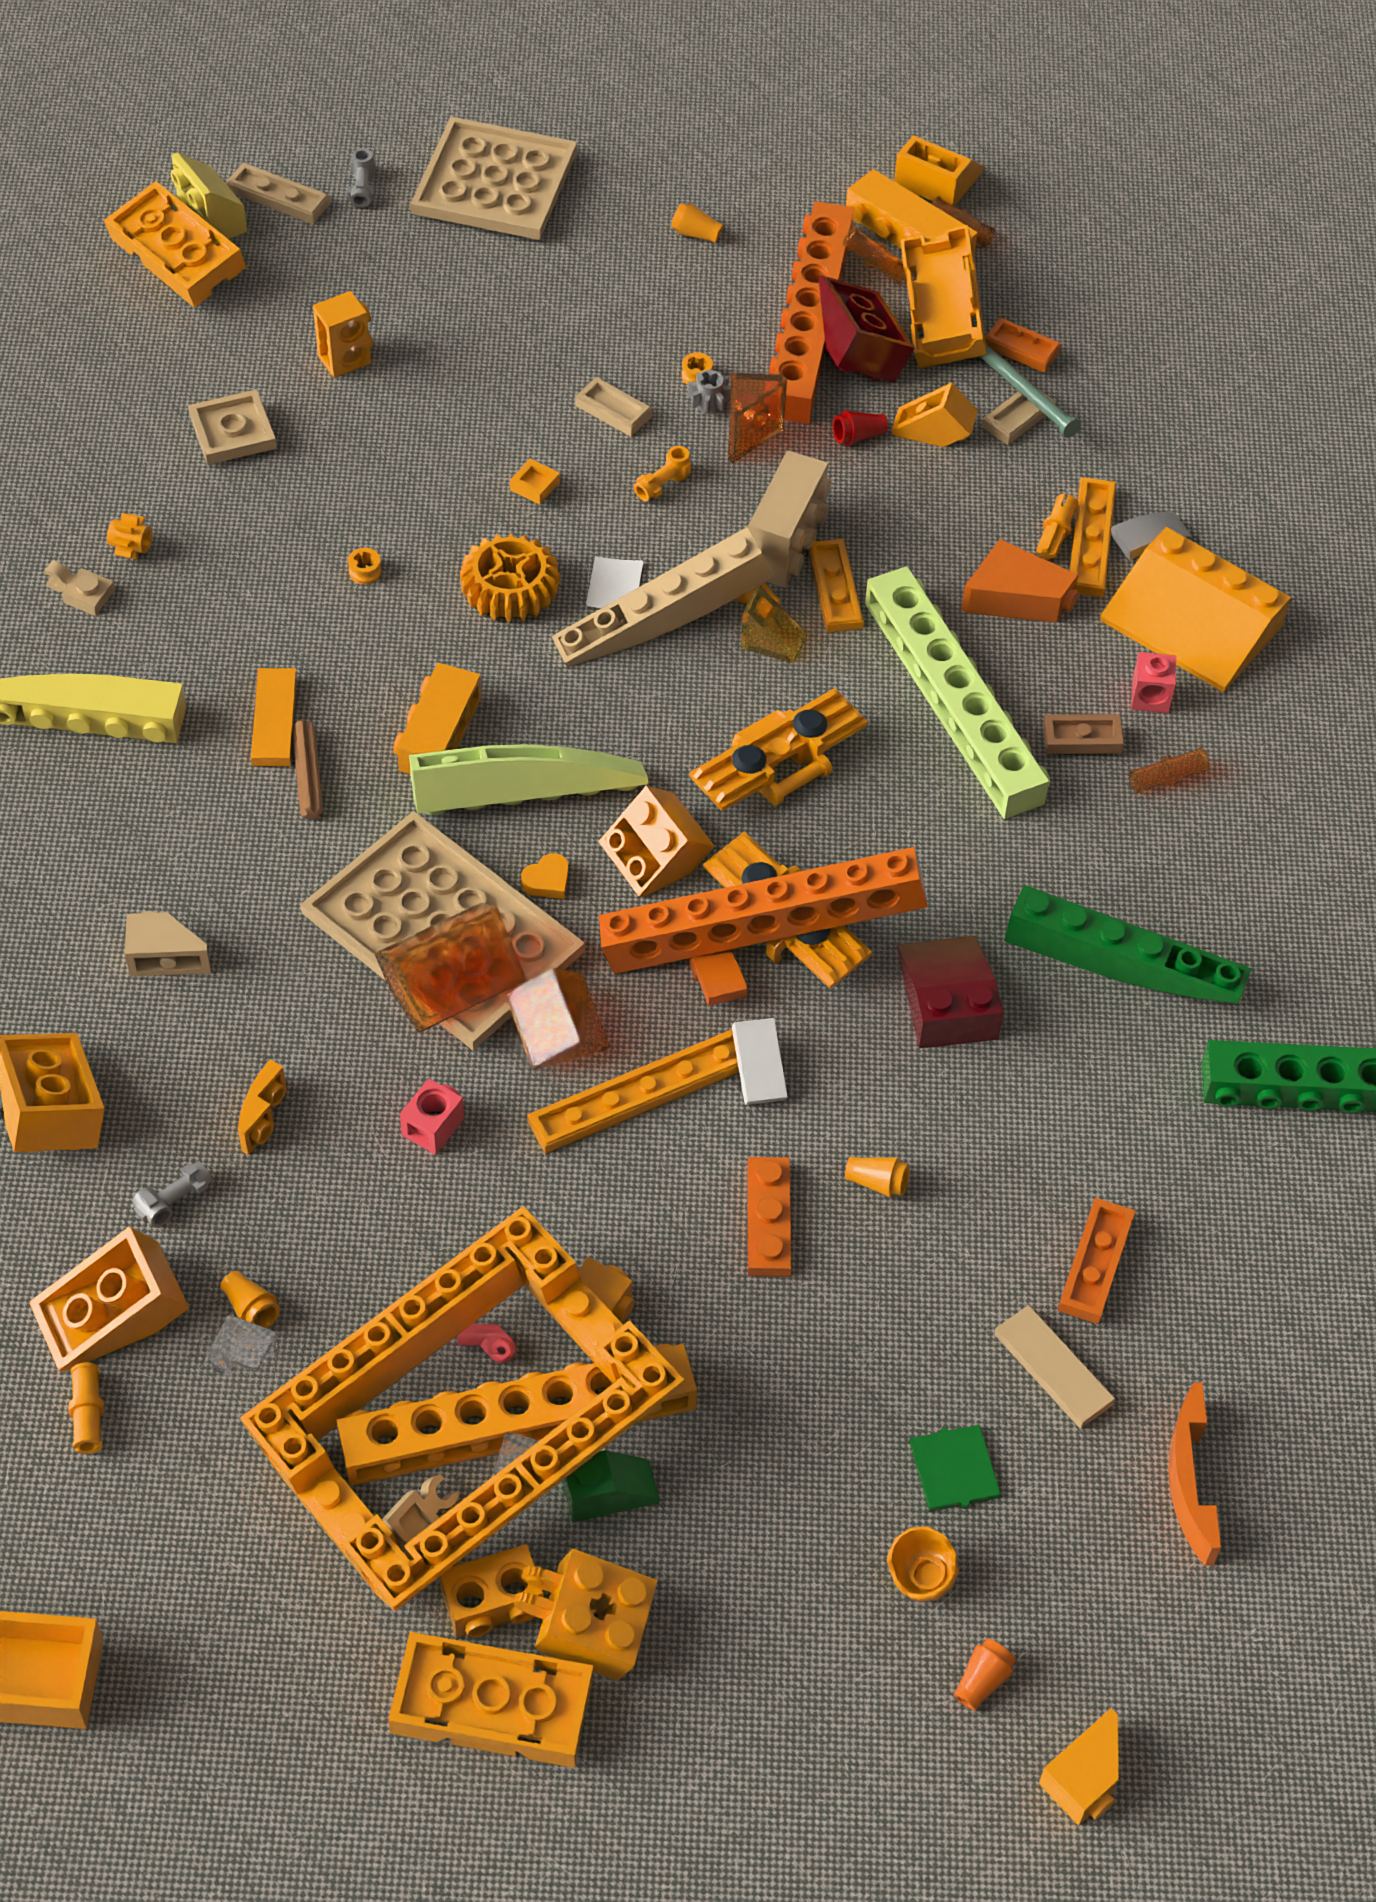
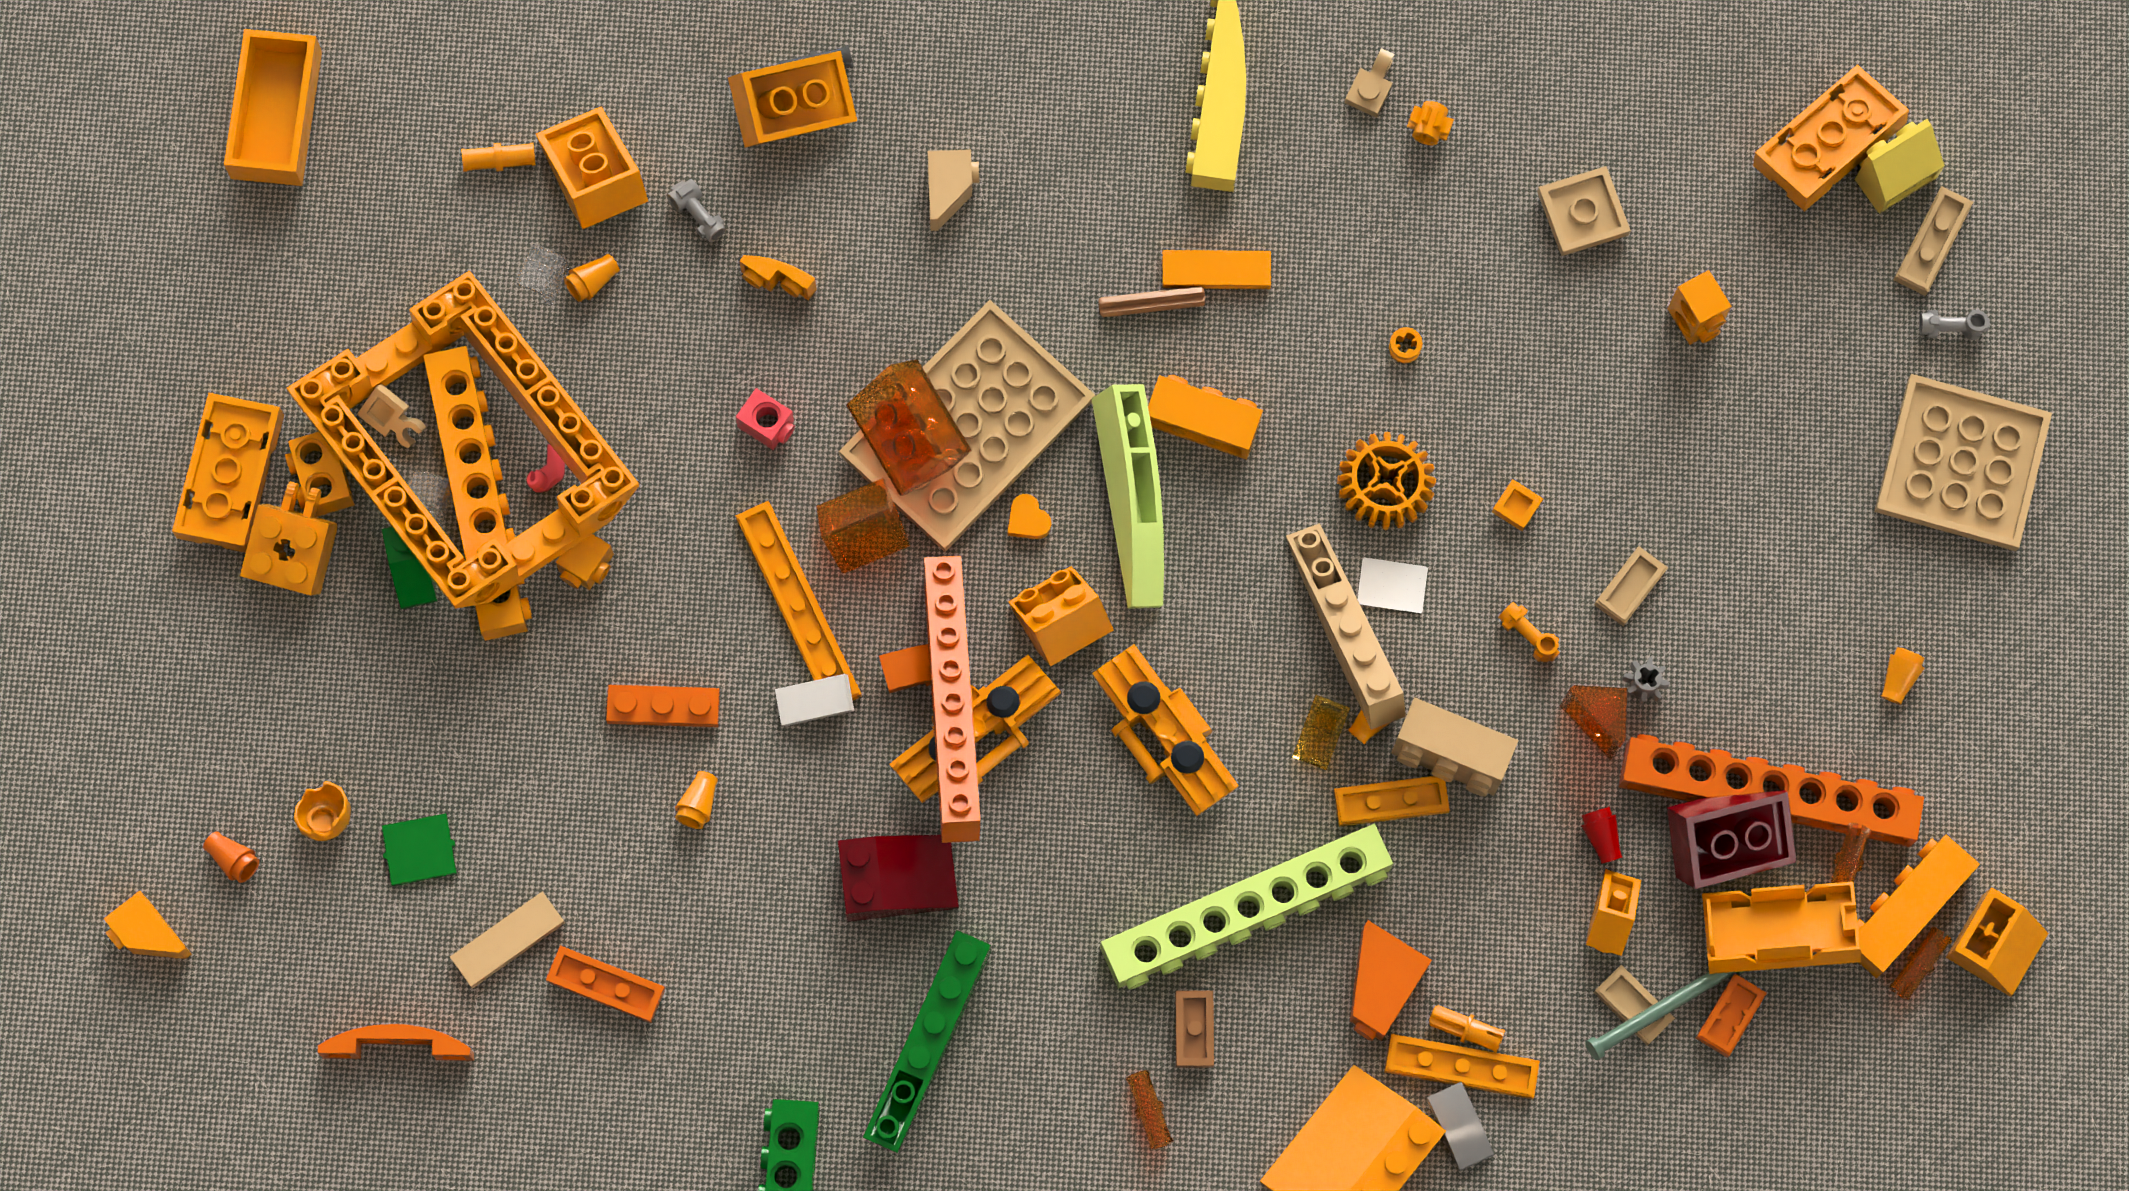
camera: 90 degrees right, 20 degrees up
light orange bush [682,352,713,385] -> none
coral brick [1131,652,1176,713] -> none

